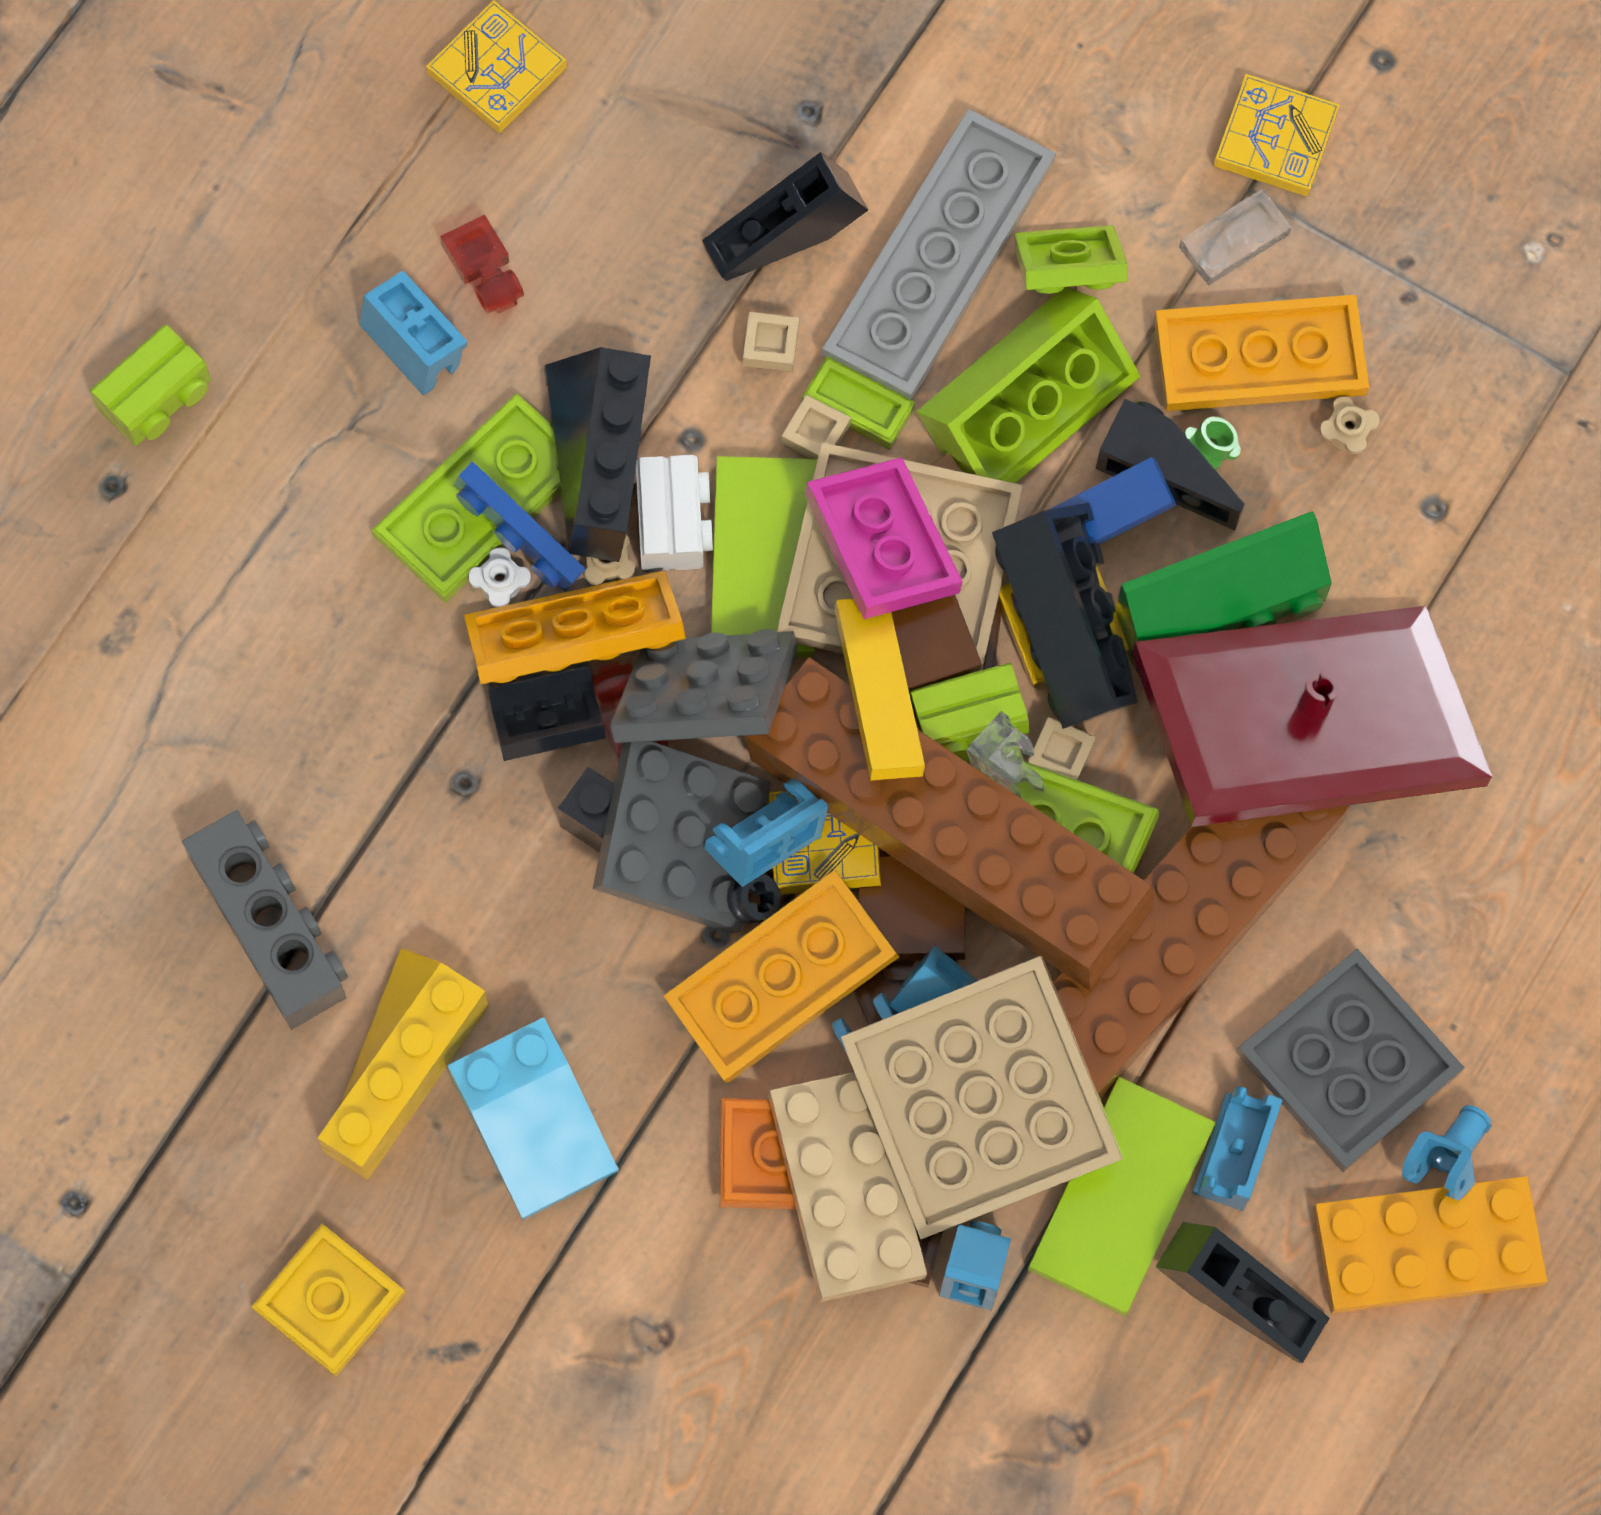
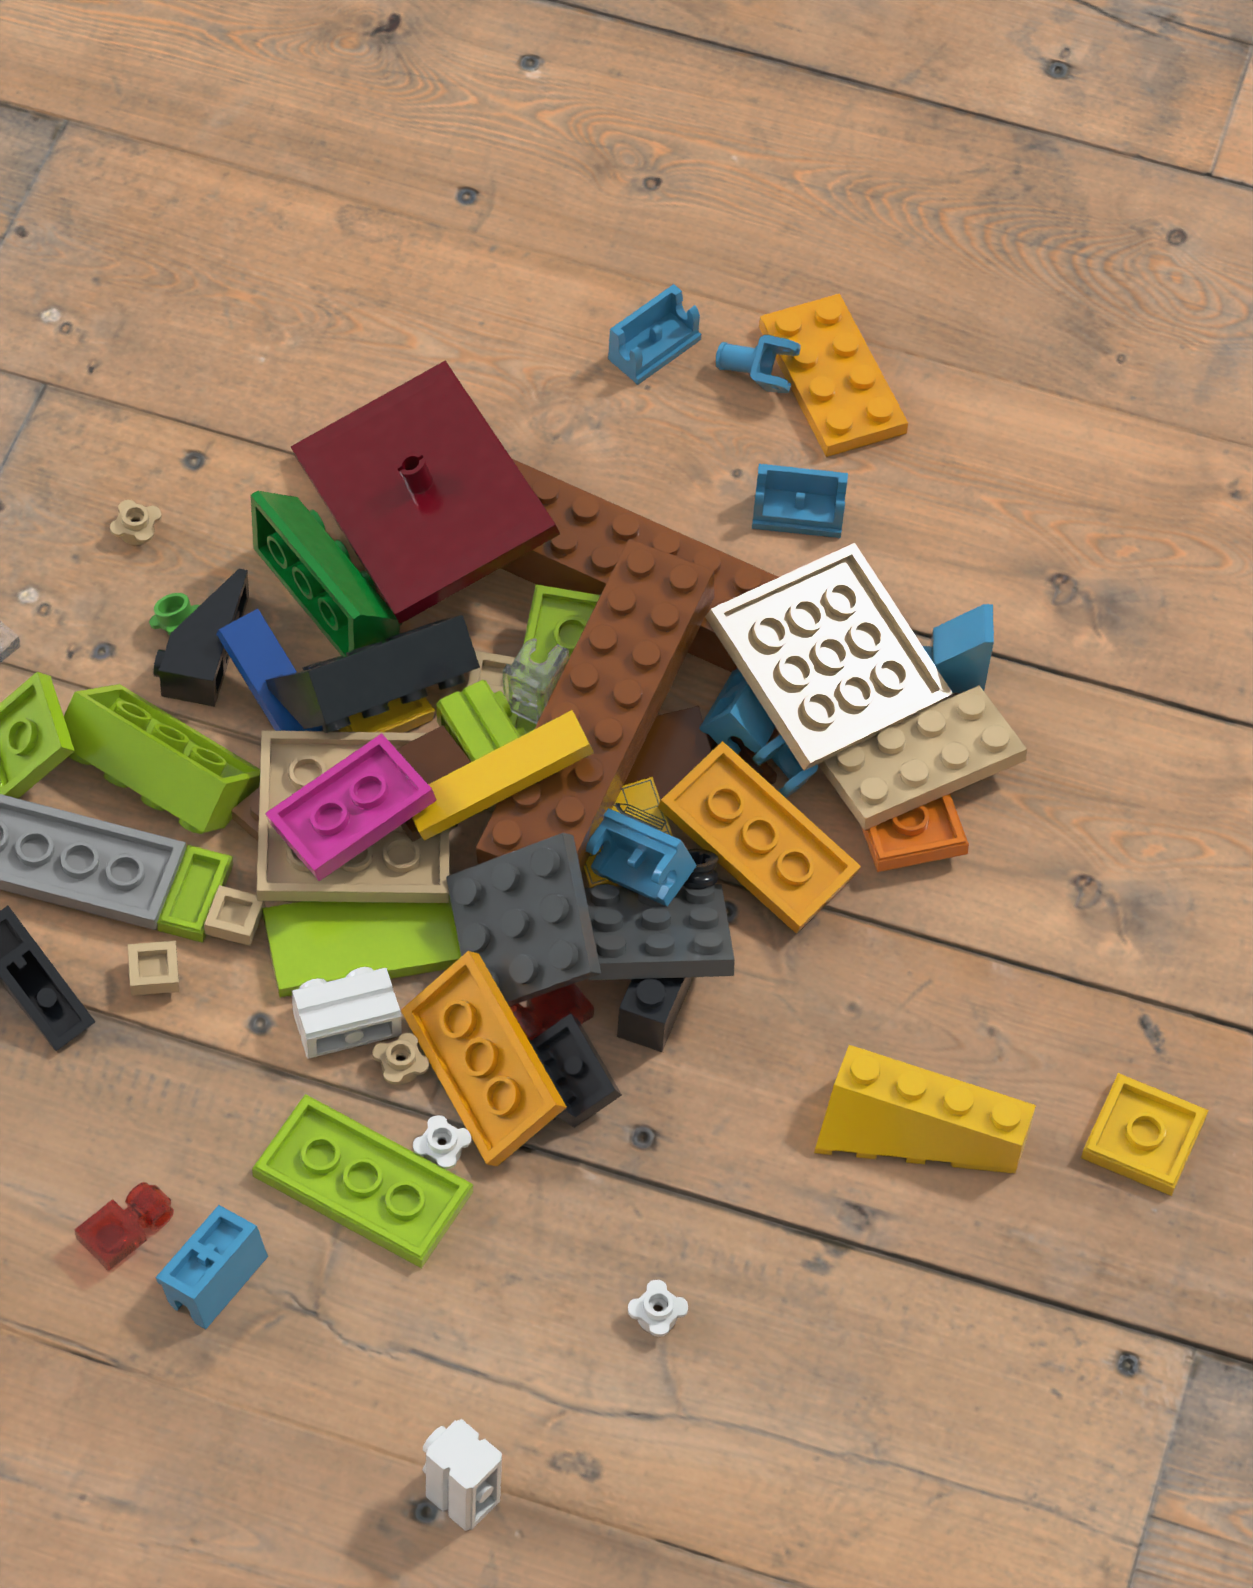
camera: 105 degrees left, 15 degrees down
lime brick [89,324,211,446] -> none
dark grey brick [182,810,348,1030] -> none
medium azure slope [447,1017,619,1220] -> none
blue plate [453,461,586,591] -> none
black wedge [544,347,651,562] -> none
lime tile [1028,1077,1216,1317] -> none
light orange plate [1154,295,1369,411] -> none
black slope [1155,1222,1330,1363] -> none
dark grey plate [1236,949,1465,1172] -> none
none -> white brick [423,1419,502,1531]
none -> dark azure hinge [608,284,702,385]
none -> white plate [628,1280,688,1337]

